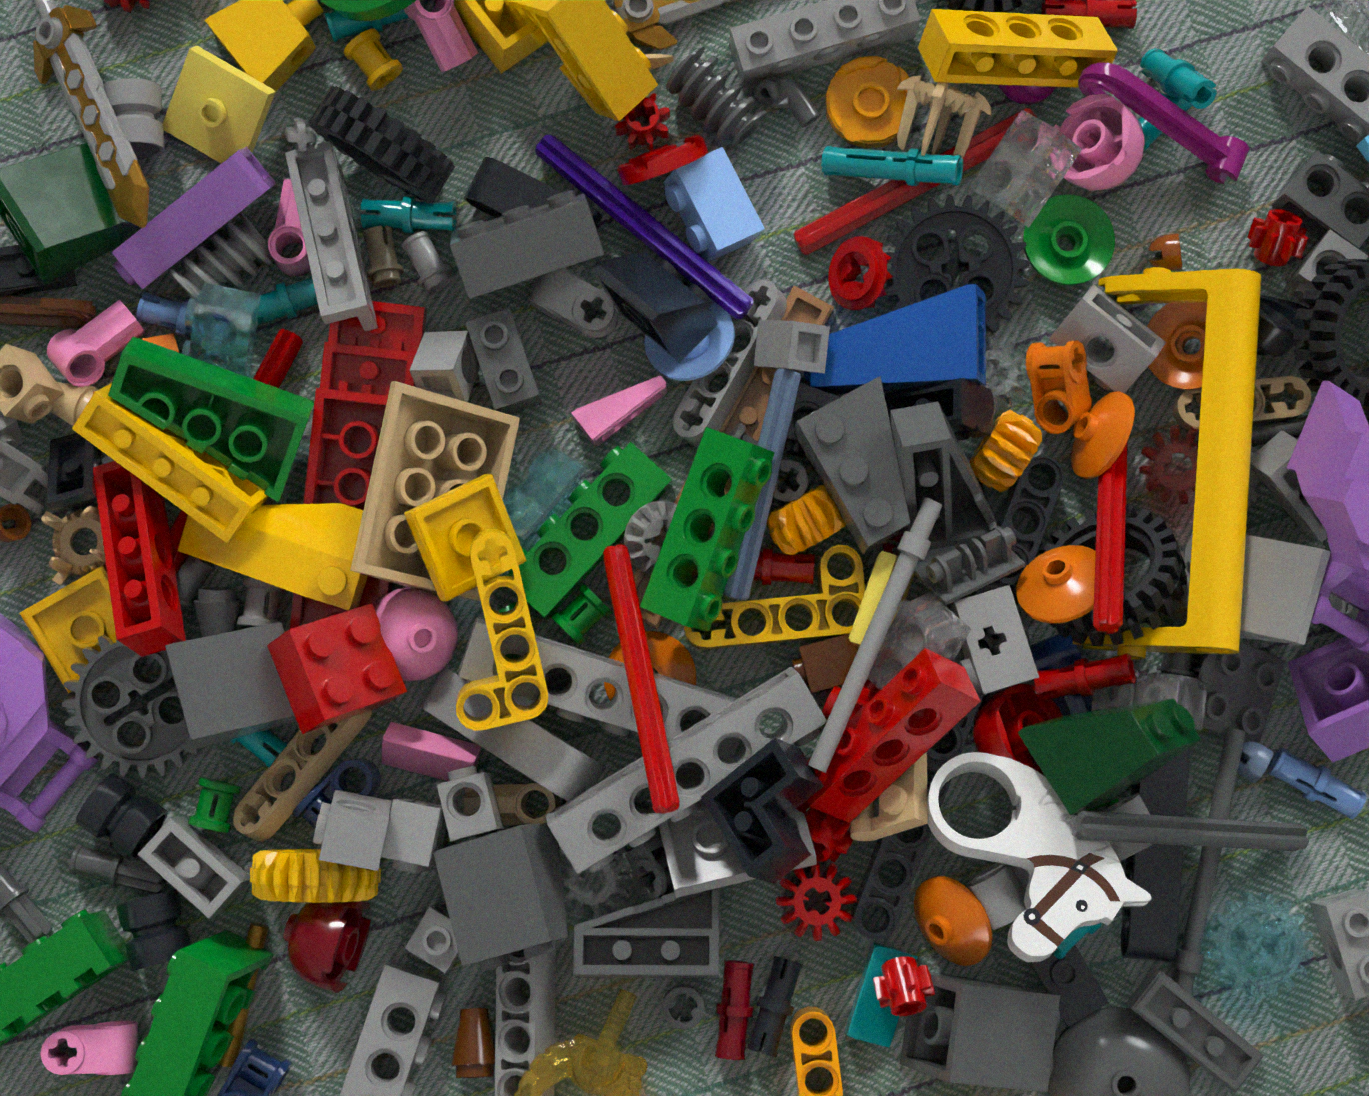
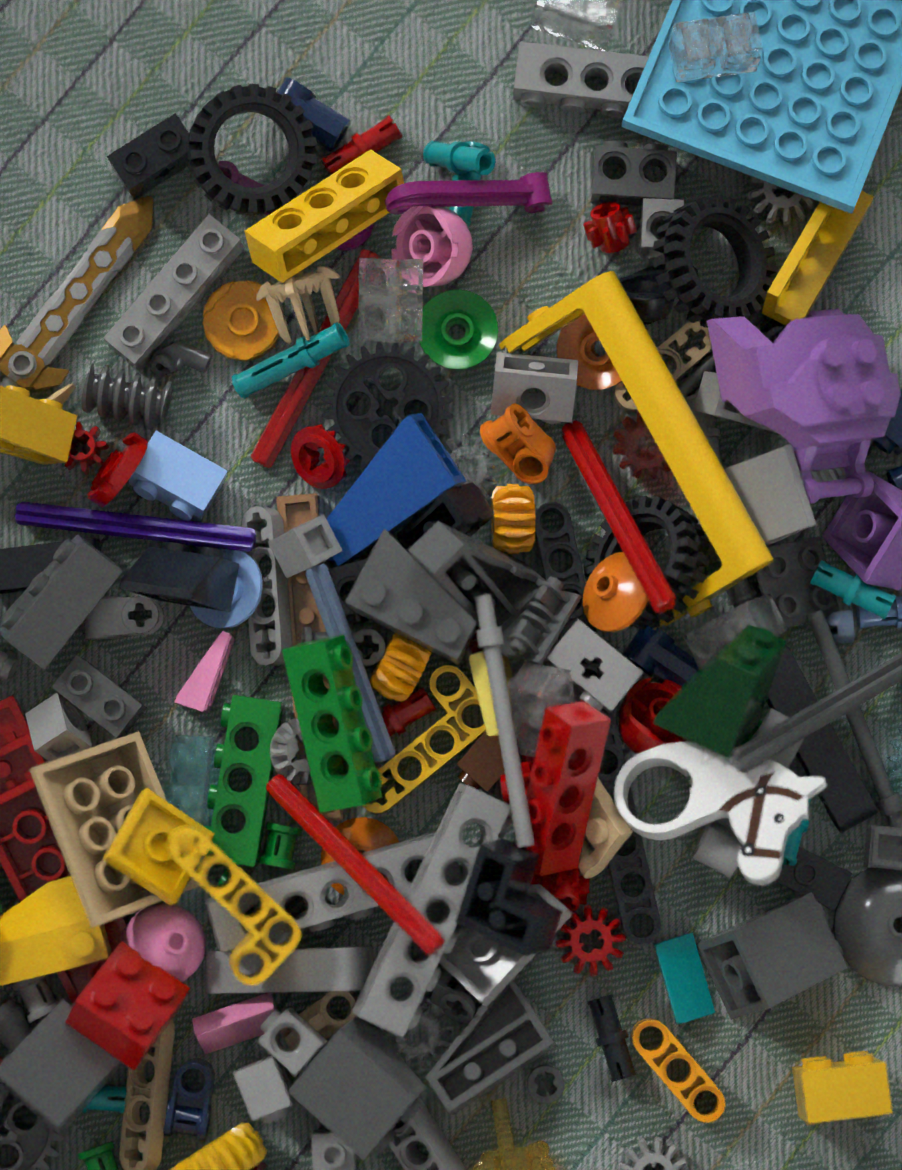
camera: 30 degrees left, 0 degrees up
light grey brick [313,790,392,871] -> none
dark red pin [715,960,754,1060] -> none
red gear [873,956,935,1016] -> none
orange dish [914,876,992,966] -> none
red pin [1034,653,1136,702] -> none
orange dish [1071,391,1135,479] -> none
dark orange hinge [1148,233,1182,271] -> none
none -> teal pin [810,560,896,620]

